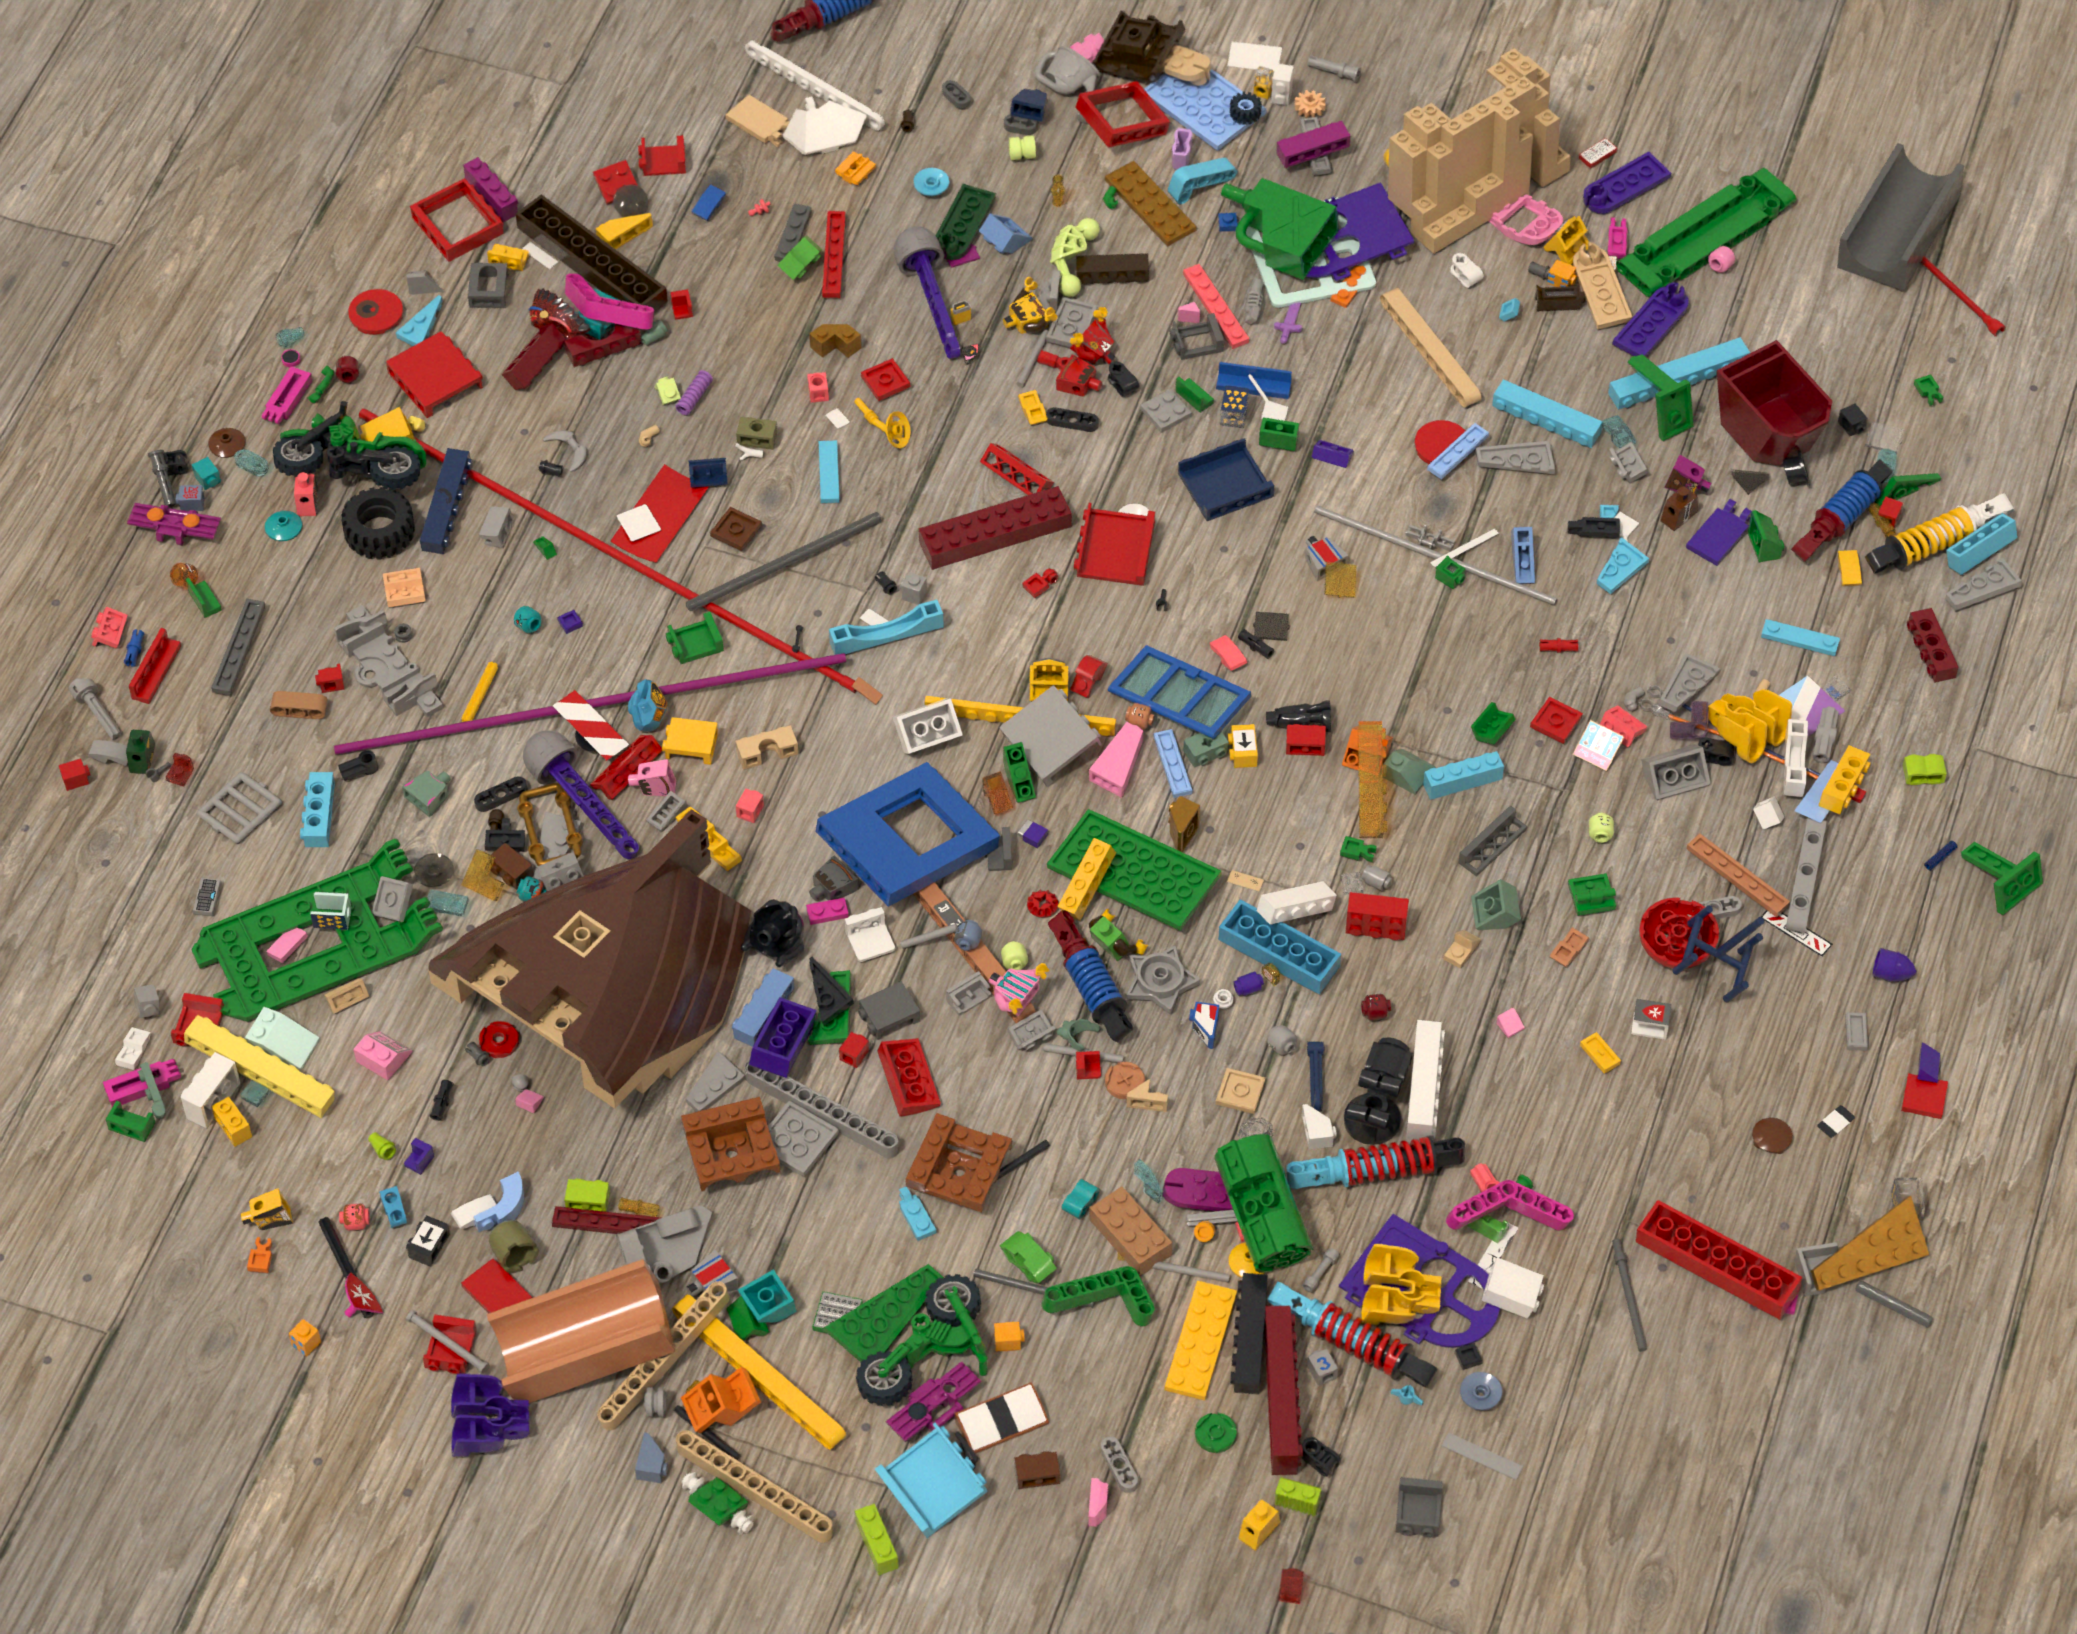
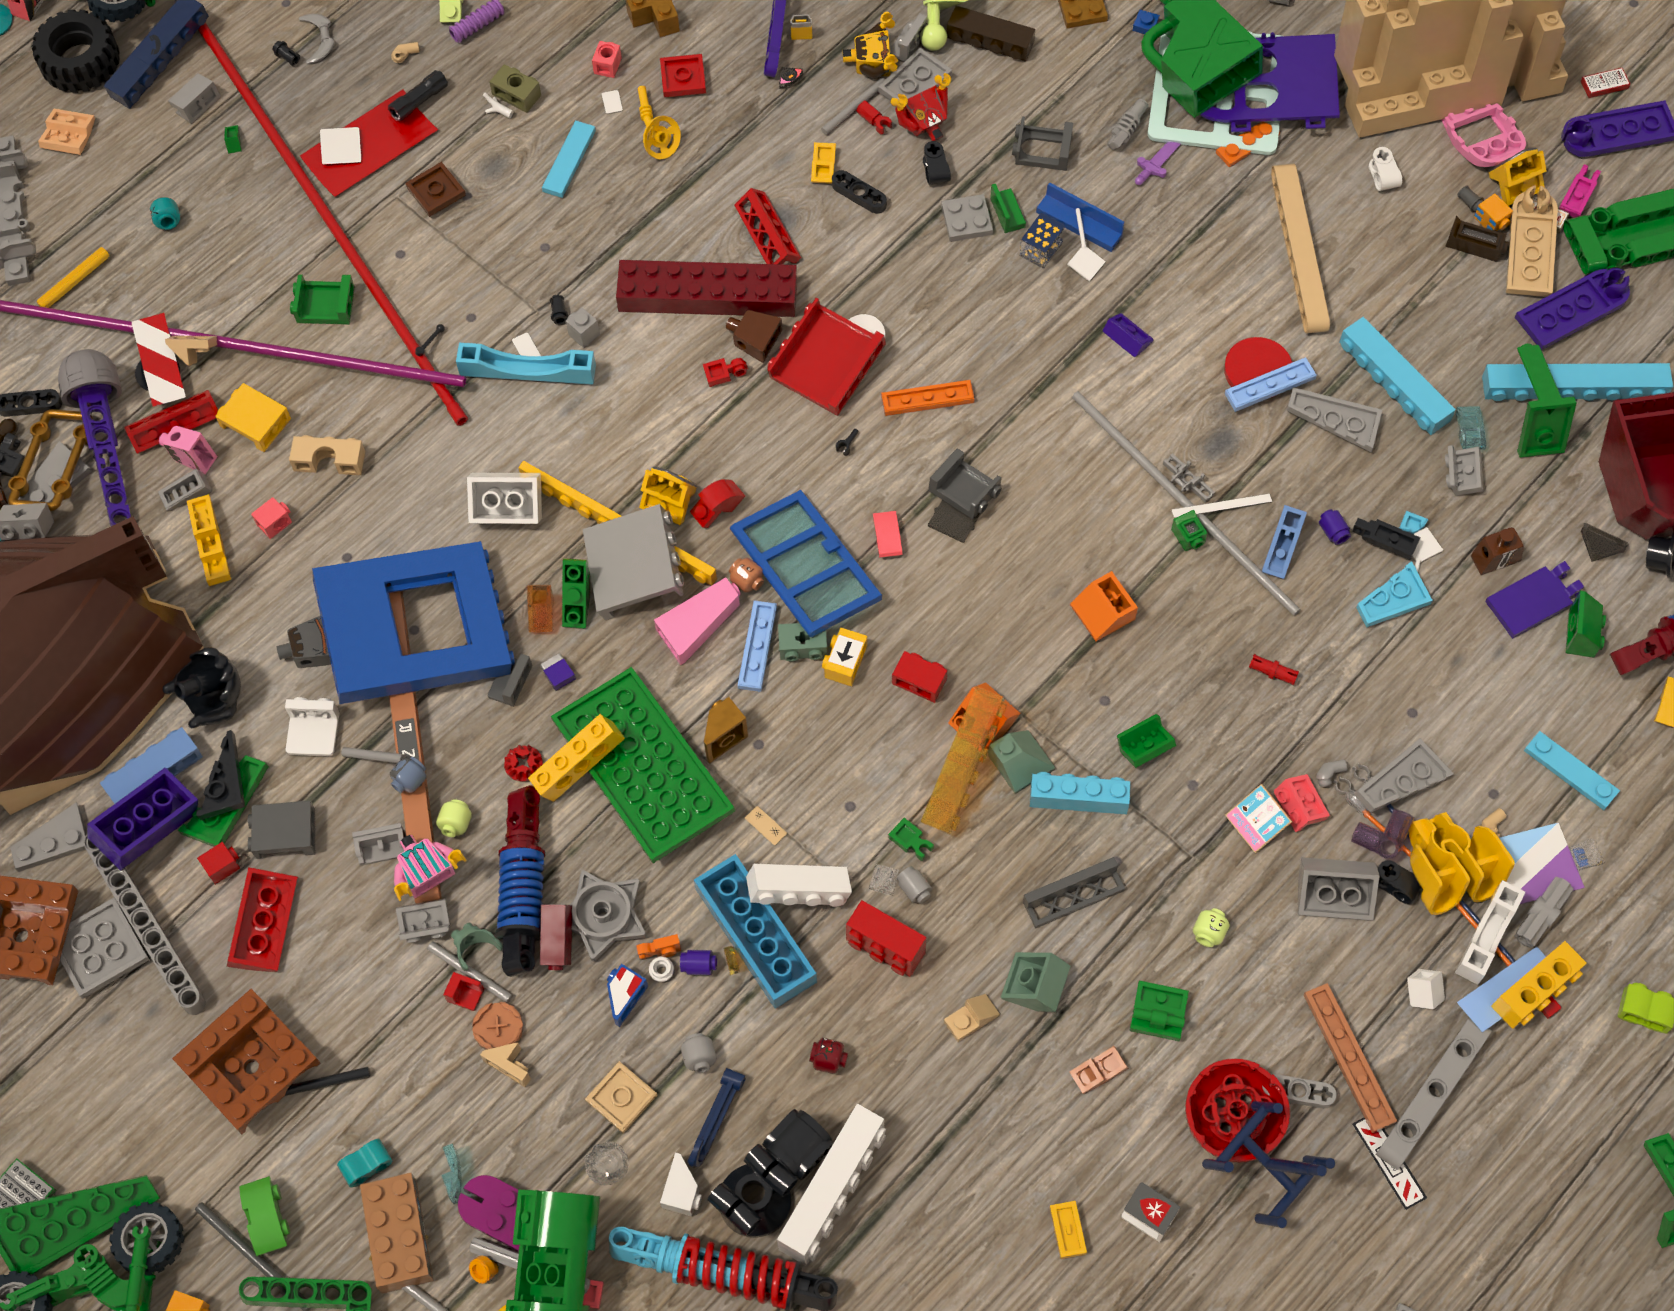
camera: 25 degrees right, 10 degrees up
dark grey bush [394,623,412,643] -> none
dark purple tile [557,610,583,634] -> none
dark azure helmet [628,679,667,732] -> none
dark grey axle [686,512,881,611] -> none
dark blue hinge [689,457,728,487] -> none
dark pink plate [806,898,849,925] -> none
nougat window [851,677,883,705] -> none
medium azure hinge [899,1187,936,1241] -> none
red torso [1056,354,1102,397] -> none
torso [1089,909,1148,962] -> none
bright pink slope [1178,302,1200,323] -> none
dark blue panel [1178,438,1274,521] -> none
coral plate [1183,264,1249,349] -> none
black pin [1238,629,1274,659] -> none
green brick [1259,417,1299,451] -> none
black piece [1266,700,1331,732] -> none
torso [1305,536,1348,581] -> none
clear yellow piece [1324,562,1356,598] -> none
bright pink slope [1496,1008,1525,1038] -> none
medium azure plate [1499,298,1520,321] -> none
red plate [1530,697,1583,744] -> none
magenta torso [1664,455,1711,493] -> none
dark purple helmet [1872,948,1916,982] -> none
clear blue piece [1924,840,1958,871] -> none
none -> tan slope [165,336,217,366]
none -> black axle [388,70,448,122]
none -> brick [540,905,572,970]
none -> orange plate [636,934,681,960]
none -> reddish brown torso [726,310,782,363]
none -> orange tile [881,380,974,416]
none -> dark grey panel [928,448,1002,519]
none -> orange slope [1070,571,1138,641]
none -> dark purple brick [1319,509,1351,545]

